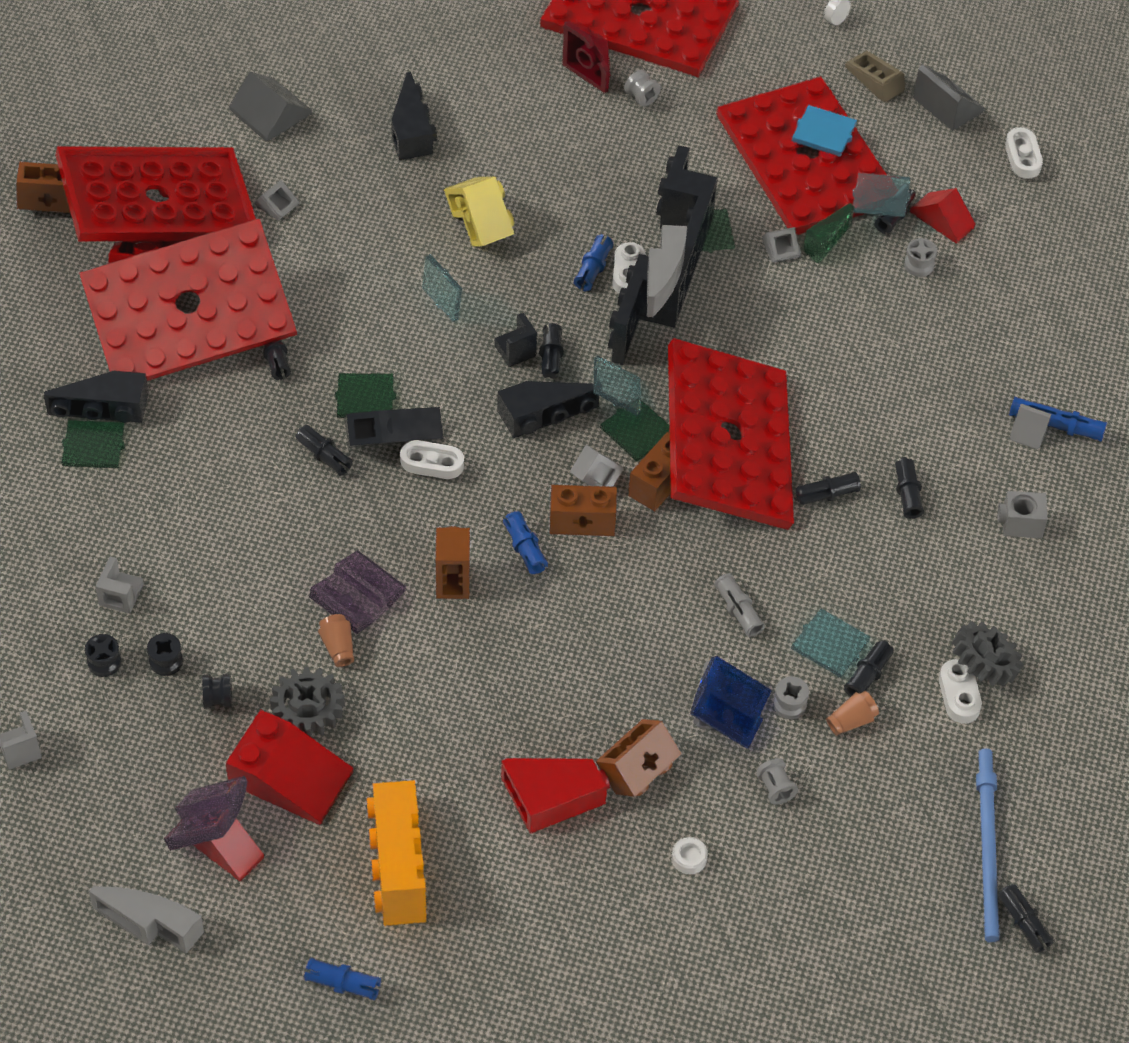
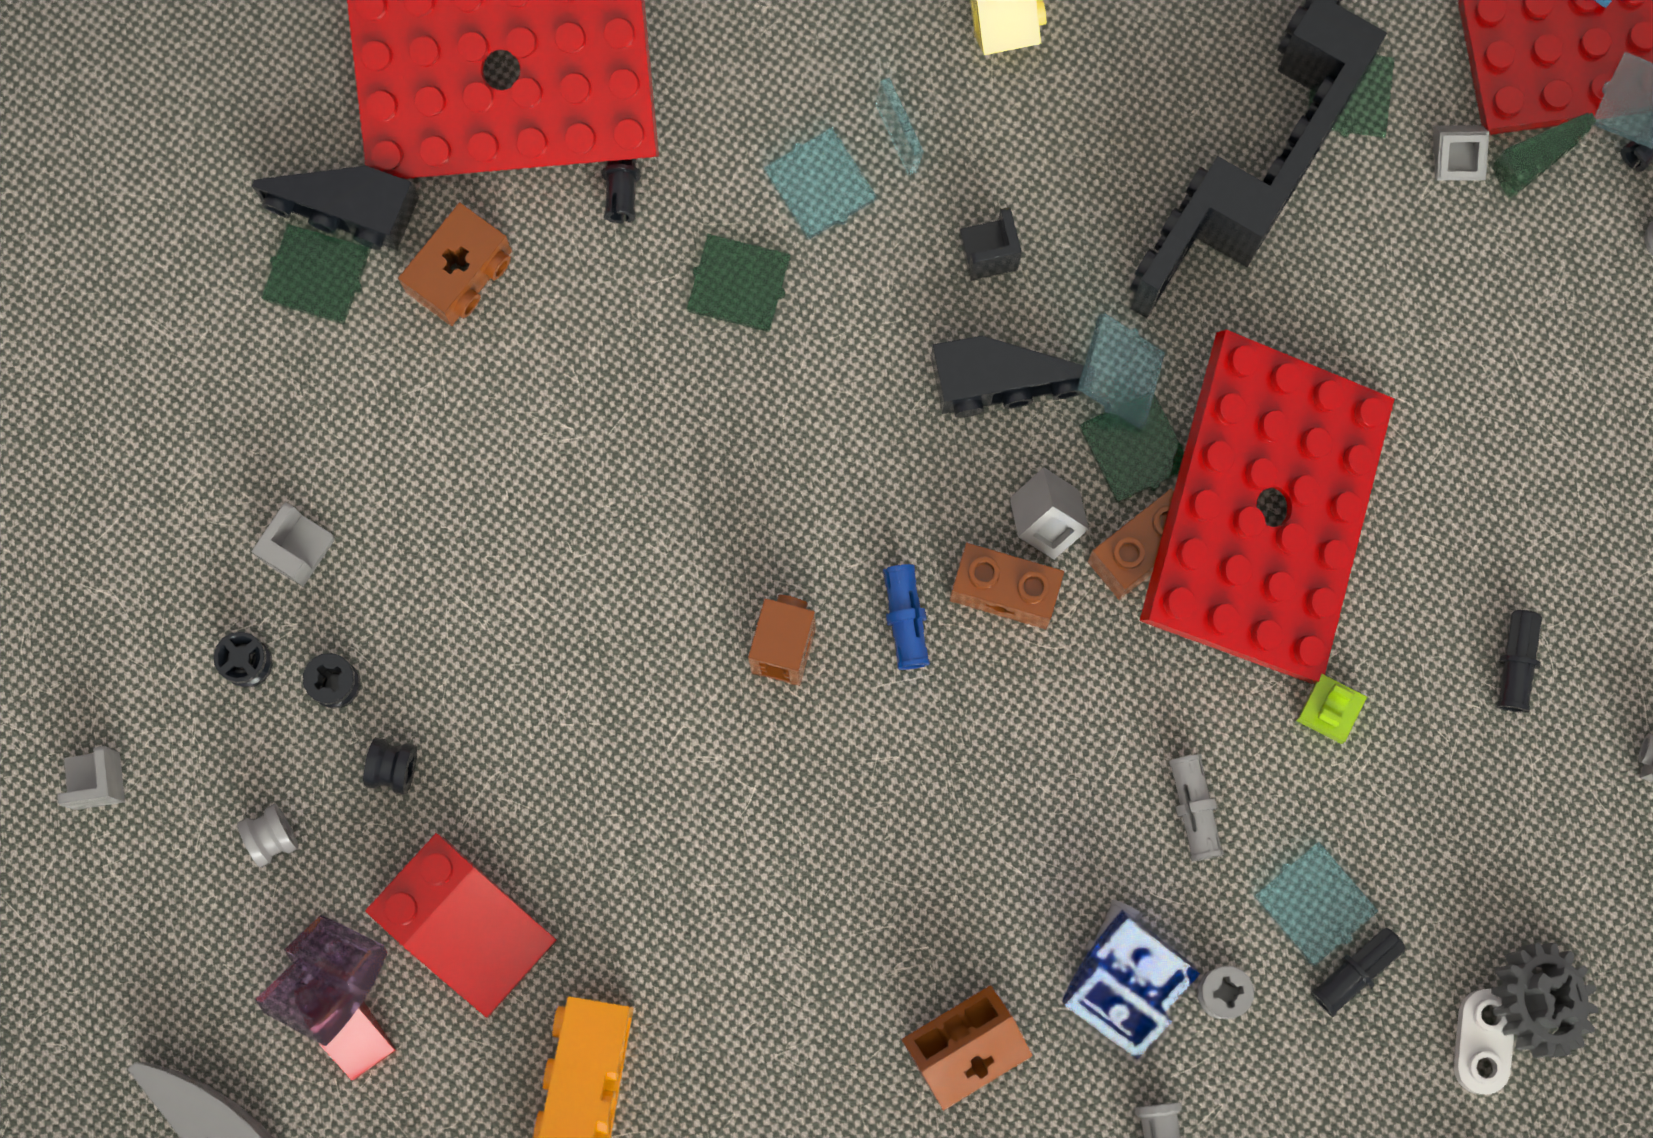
camera: 20 degrees right, 25 degrees up
dark grey gear [270,666,345,737] -> none
black axle [295,425,353,476] -> none
clear purple slope [309,550,406,634] -> none
nougat cone [318,614,354,667] -> none
black slope [344,407,443,448] -> none
white plate [400,440,464,479] -> none
red slope [501,758,610,834] -> none
black axle [539,323,564,379] -> none
blue pin [574,235,614,291] -> none
white plate [613,242,646,294] -> none
light grey slope [647,225,687,317] -> none
black axle [795,471,861,505] -> none
nougat cone [826,691,879,736] -> none
none -> light grey wheel [237,803,299,868]
none -> dark orange brick [398,202,512,327]
none -> clear light blue piece [764,128,877,240]
none -> lime tile [1296,674,1367,744]

